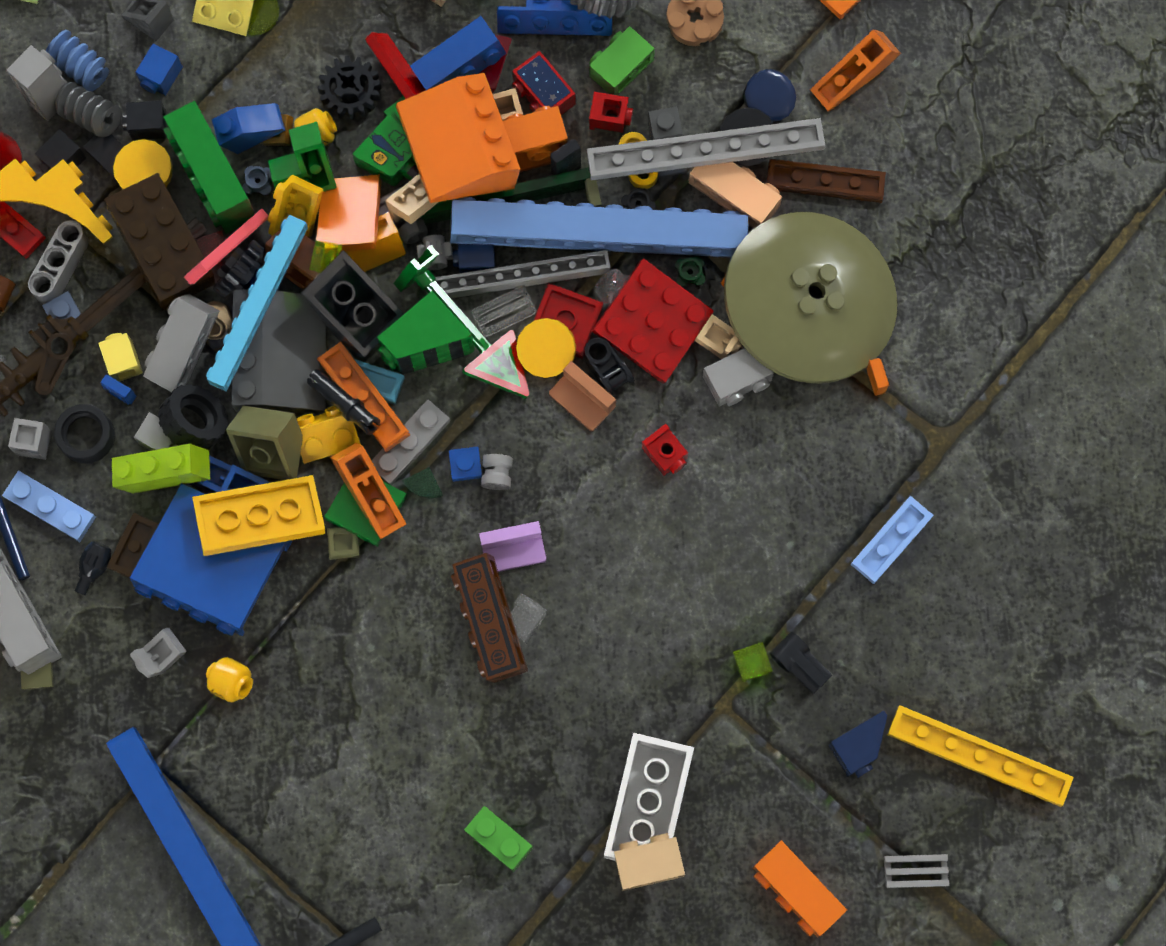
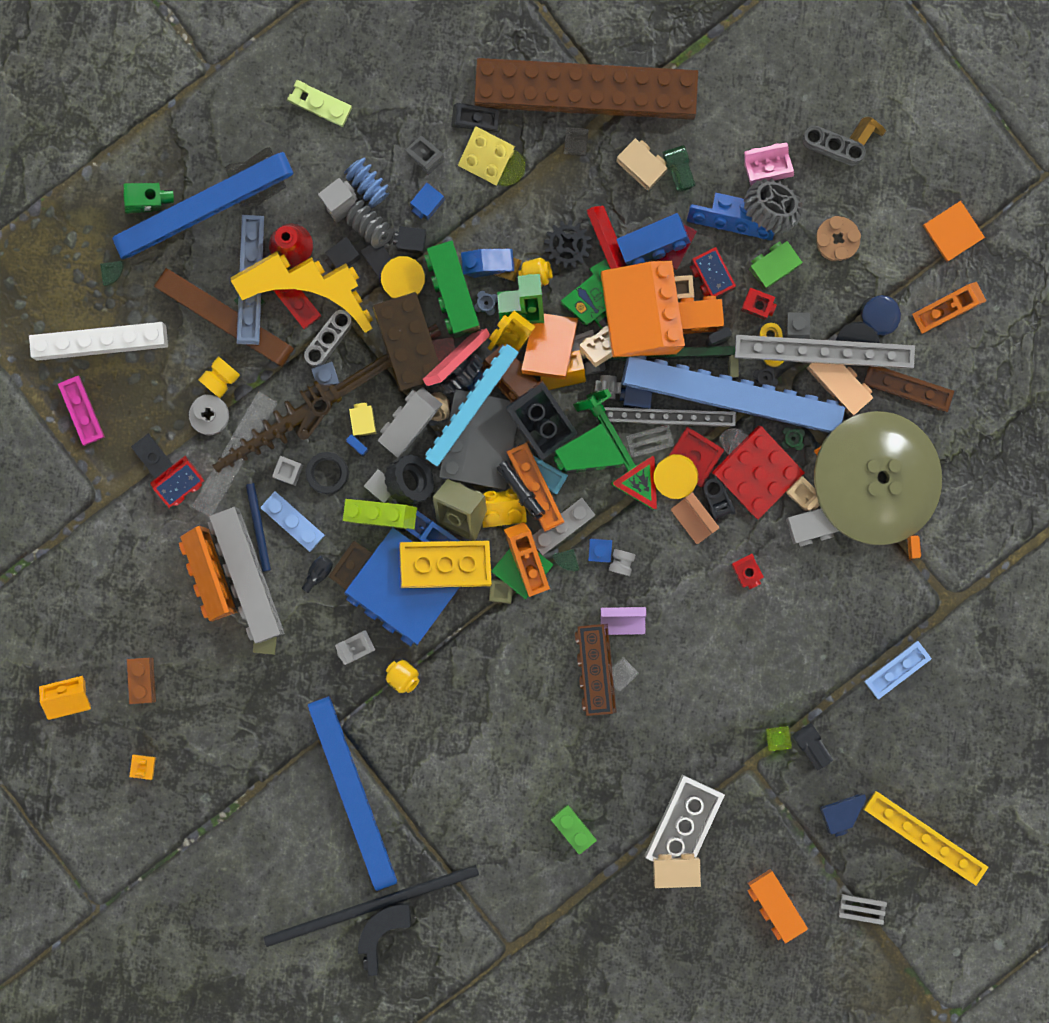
camera: 10 degrees right, 10 degrees up
clear neon green plate [309,241,342,273] -> none

